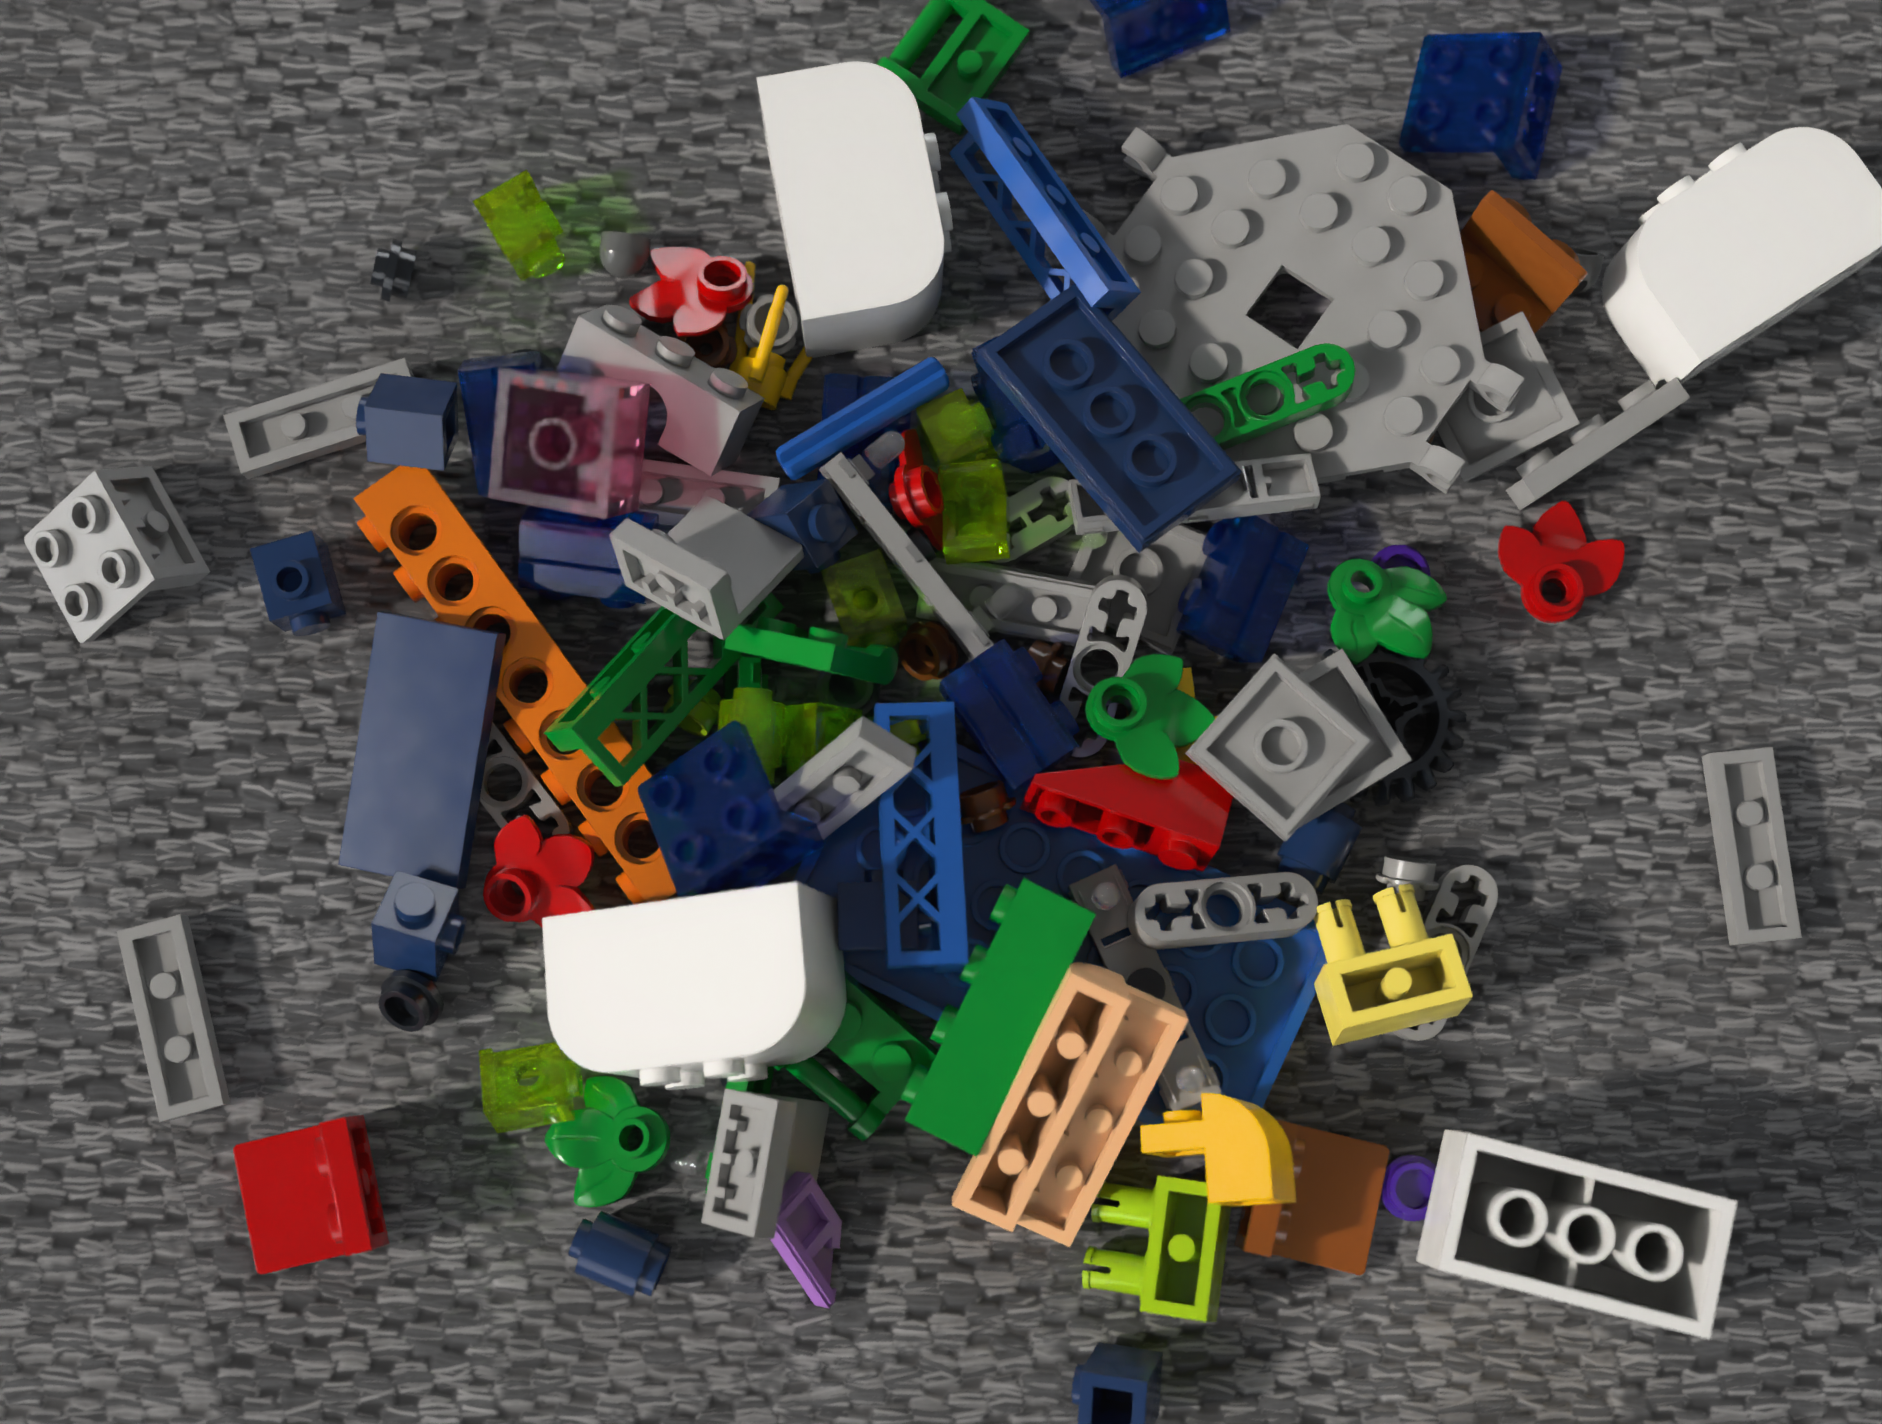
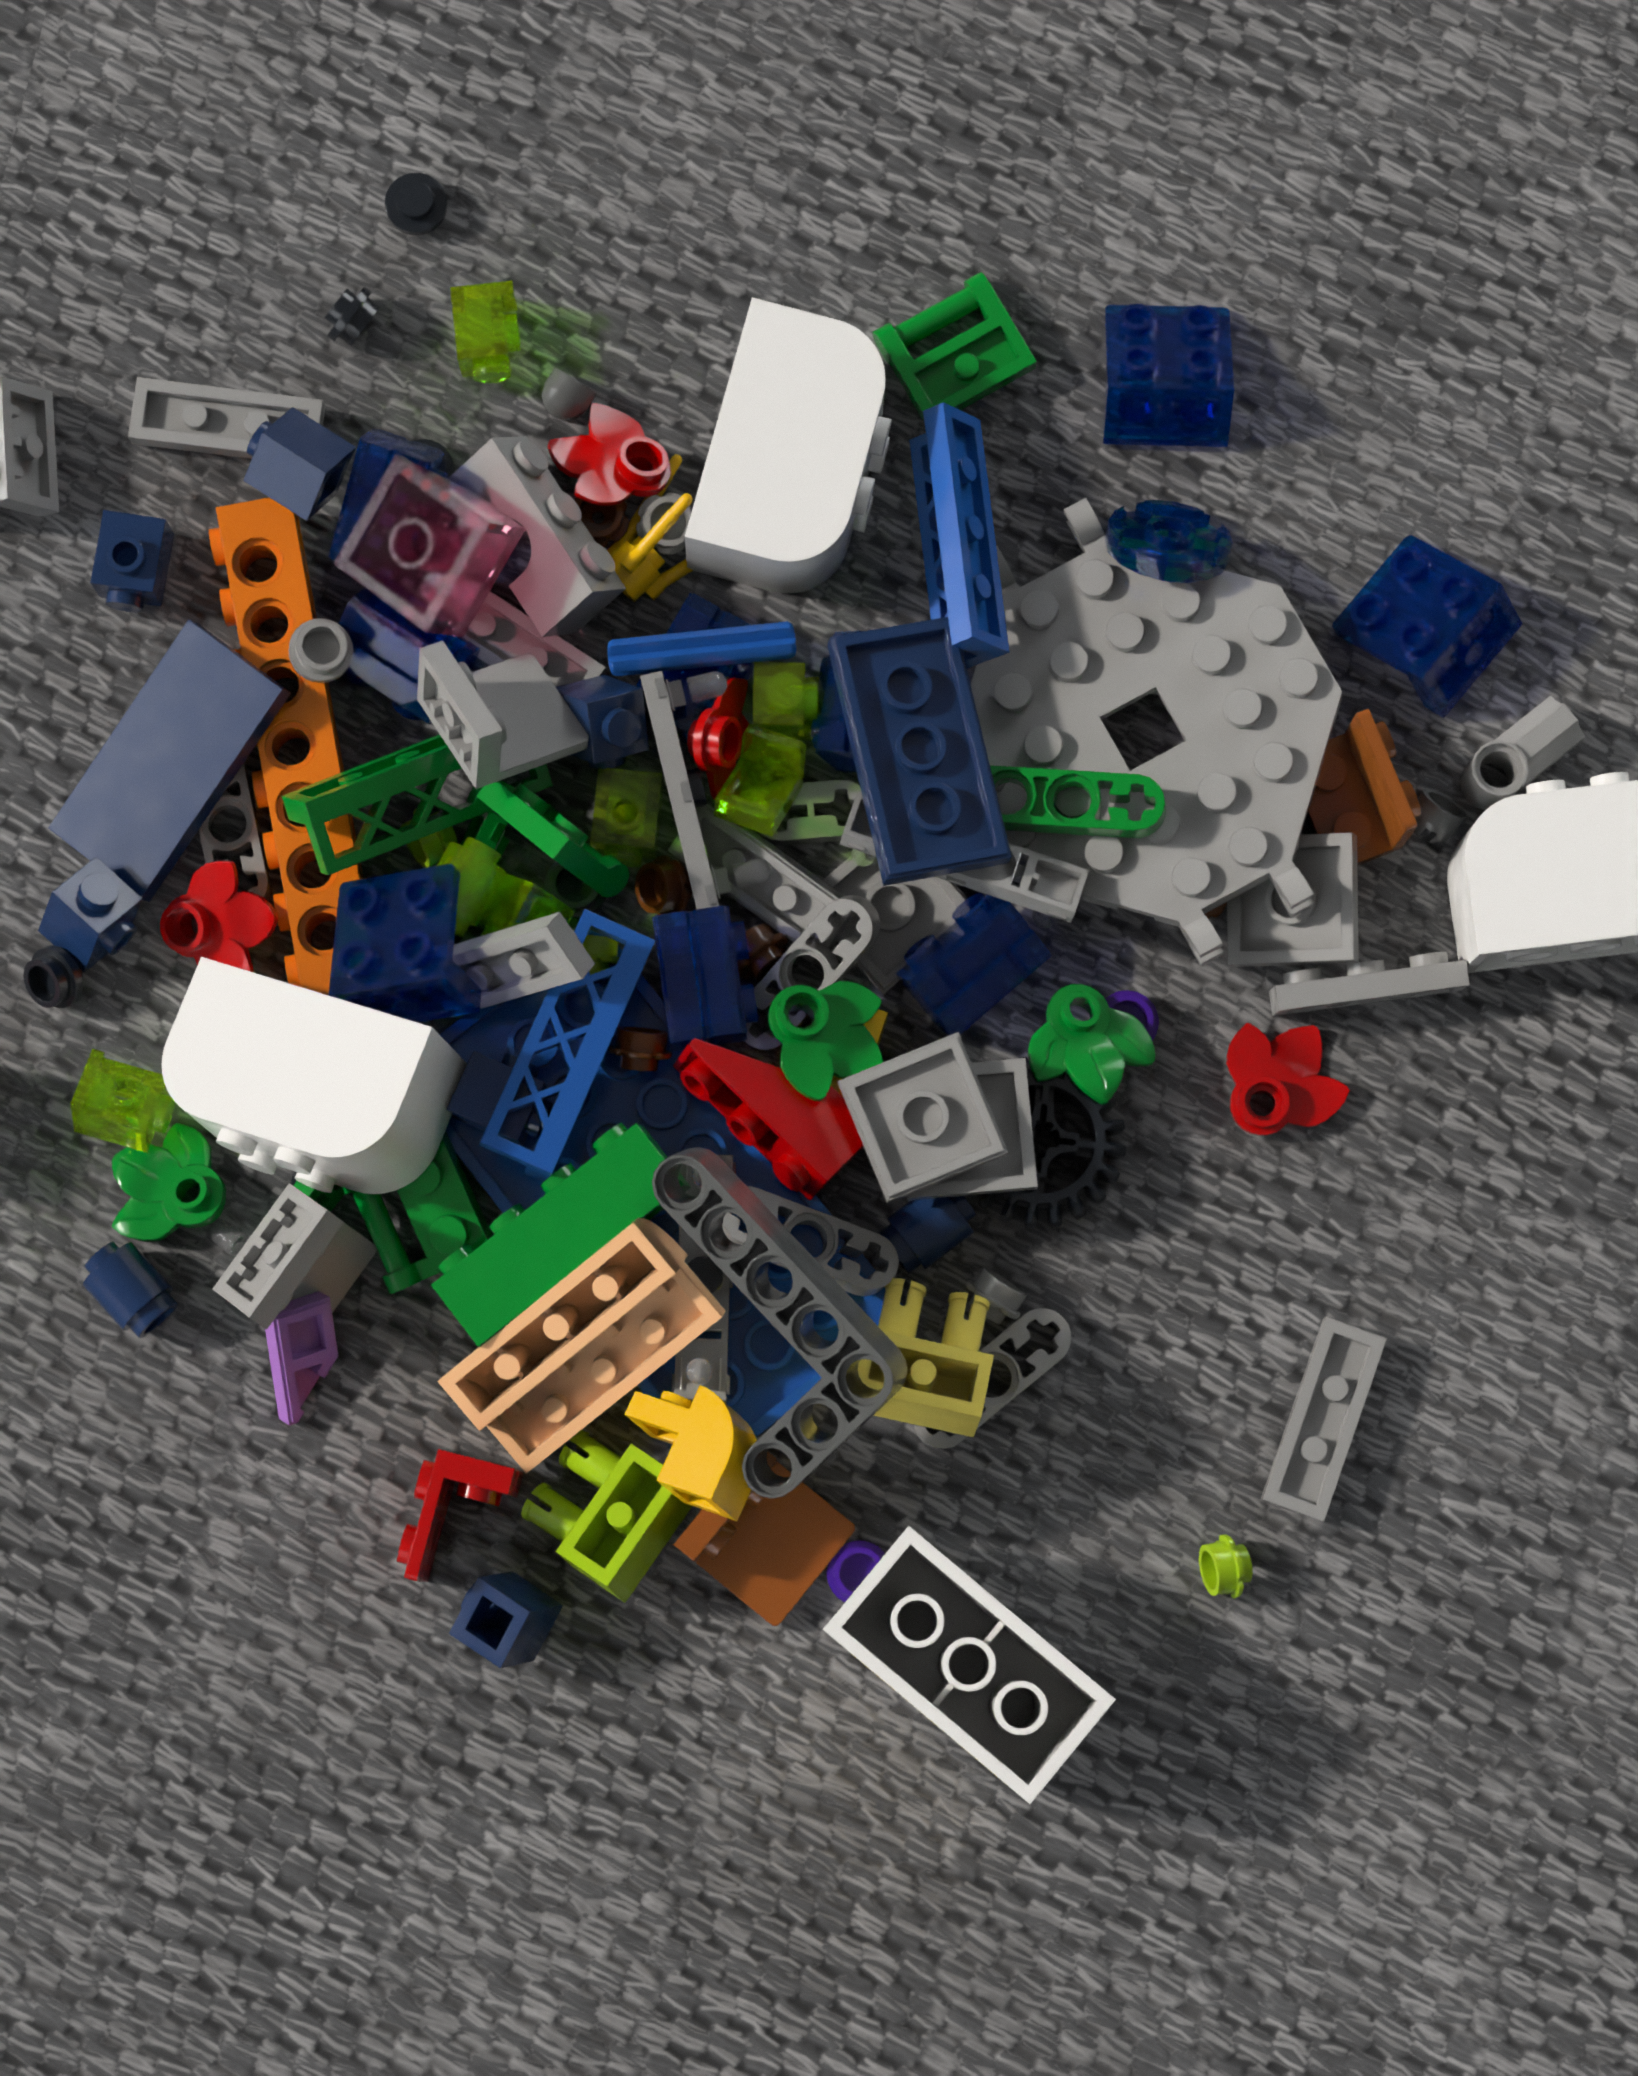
camera: 30 degrees right, 0 degrees up
none -> light grey plate [288,618,353,683]
none -> black plate [385,173,447,235]
none -> red bracket [397,1449,524,1582]
none -> dark grey beam [652,1147,908,1498]
none -> clear blue tile [1105,500,1233,583]
none -> lime plate [1199,1534,1253,1598]
none -> light grey piece [1460,696,1585,810]

